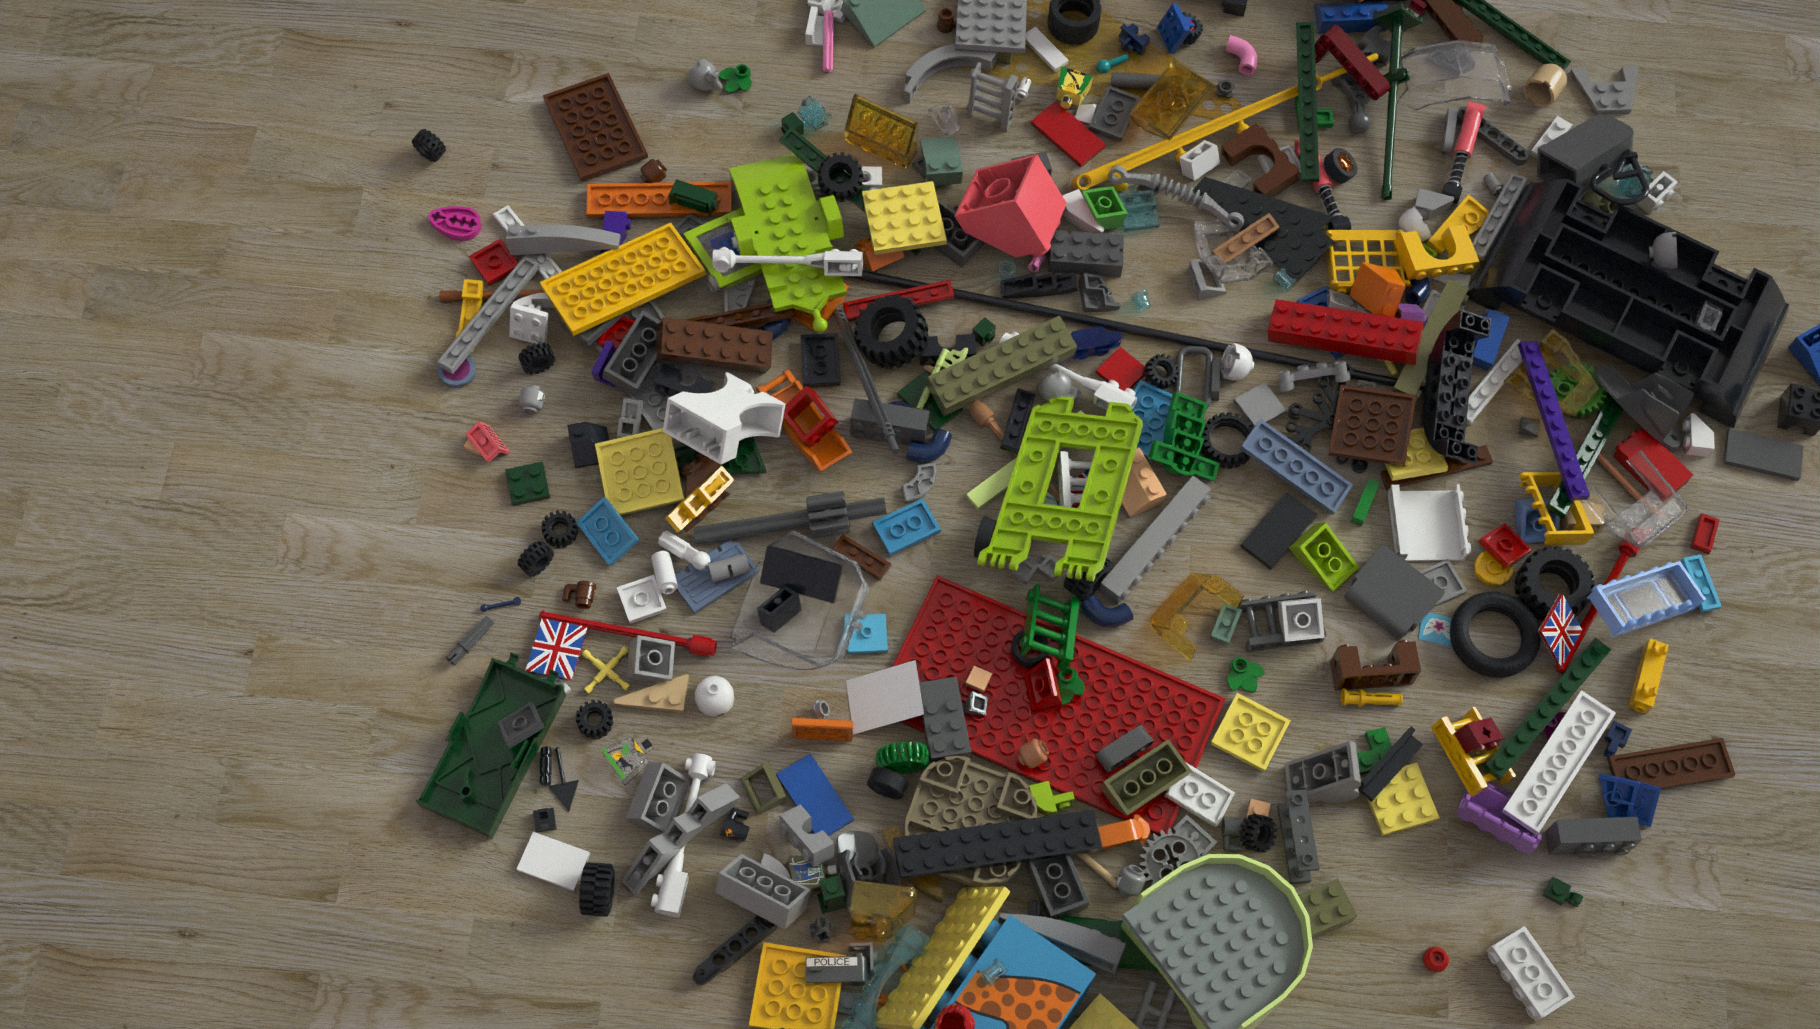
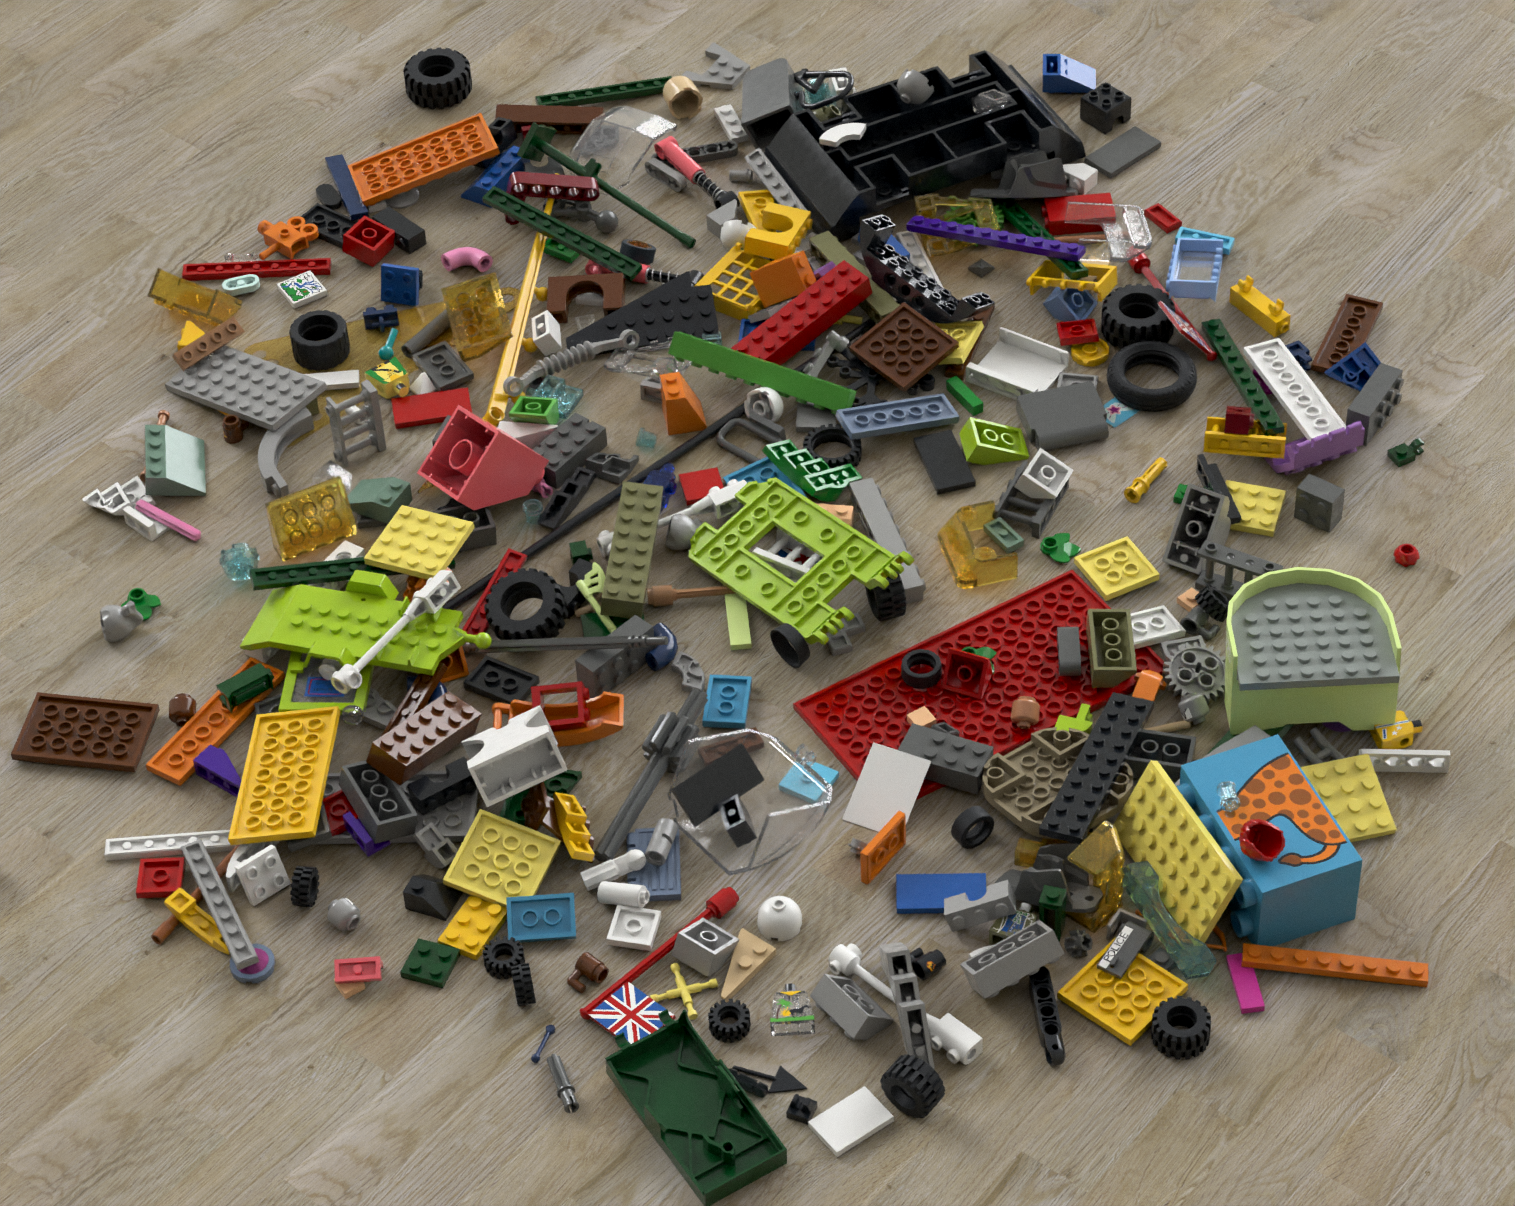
camera: 50 degrees left, 20 degrees down
dark pink piece [428,206,481,241] -> none
dark grey tile [497,702,545,749] -> none
light grey slope [506,224,621,255] -> none
olive tile [740,761,787,815] -> none
dark green plate [781,112,804,135] -> none
black tyre [817,152,863,202] -> none
green gear [875,741,930,775] -> none
black tile [1000,388,1035,455] -> none
green fence [1020,583,1080,670] -> none
dark blue cylinder [1080,596,1133,628] -> none
black tyre [1143,353,1180,390] -> none
medium nougat plate [1211,213,1280,267] -> none
reddish brown plate [1330,640,1421,691] -> none
white bracket [1486,926,1575,1022] -> none
none -> yellow plate [437,895,507,961]
none -> orange slope [660,372,707,435]
none -> bright green brick [668,332,857,415]
none -> white tile [819,123,866,147]
none -> dark grey brick [1294,474,1345,533]

